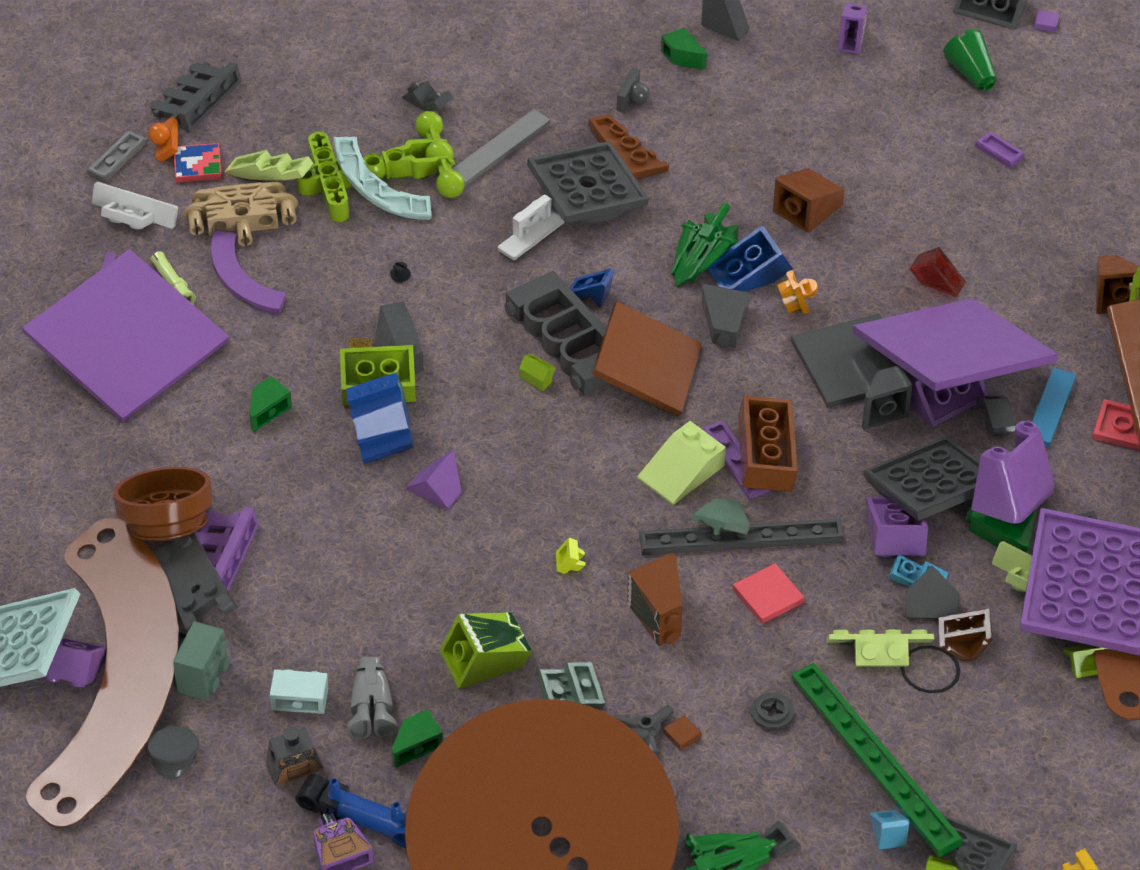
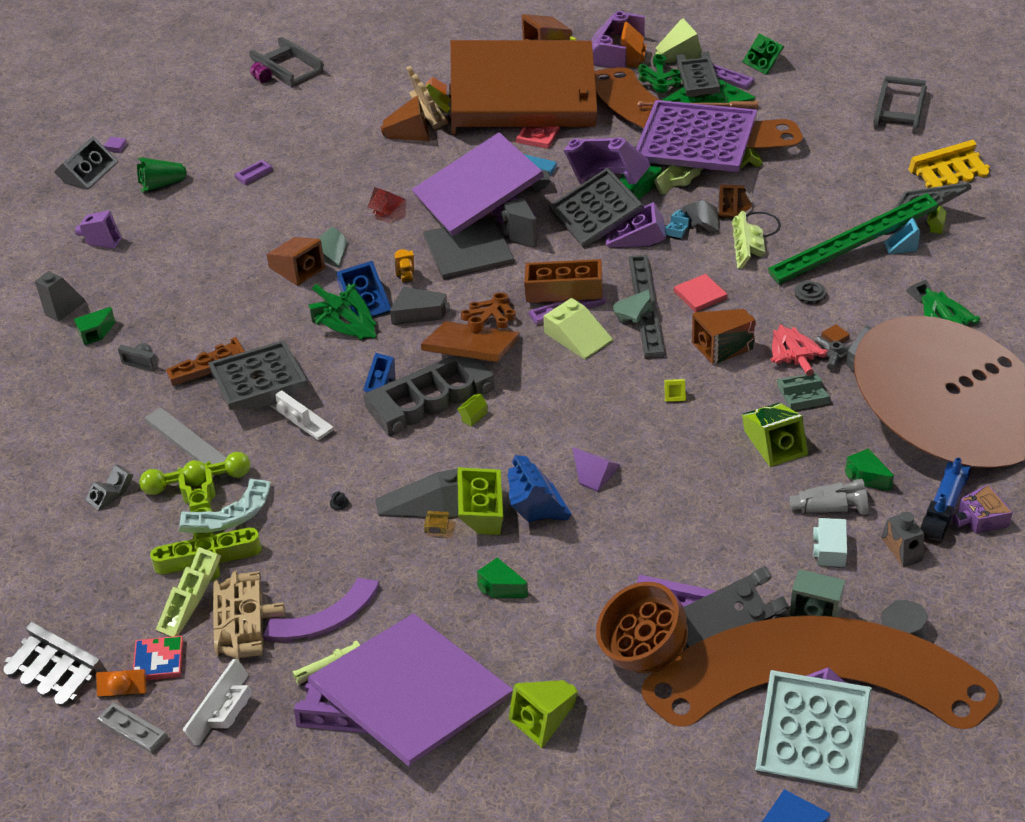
camera: 85 degrees left, 5 degrees down
none -> sand green slope [318,227,348,268]
none -> dark orange plant [461,293,516,333]
none -> lime slope [508,680,578,748]
none -> coral bar [770,325,828,376]

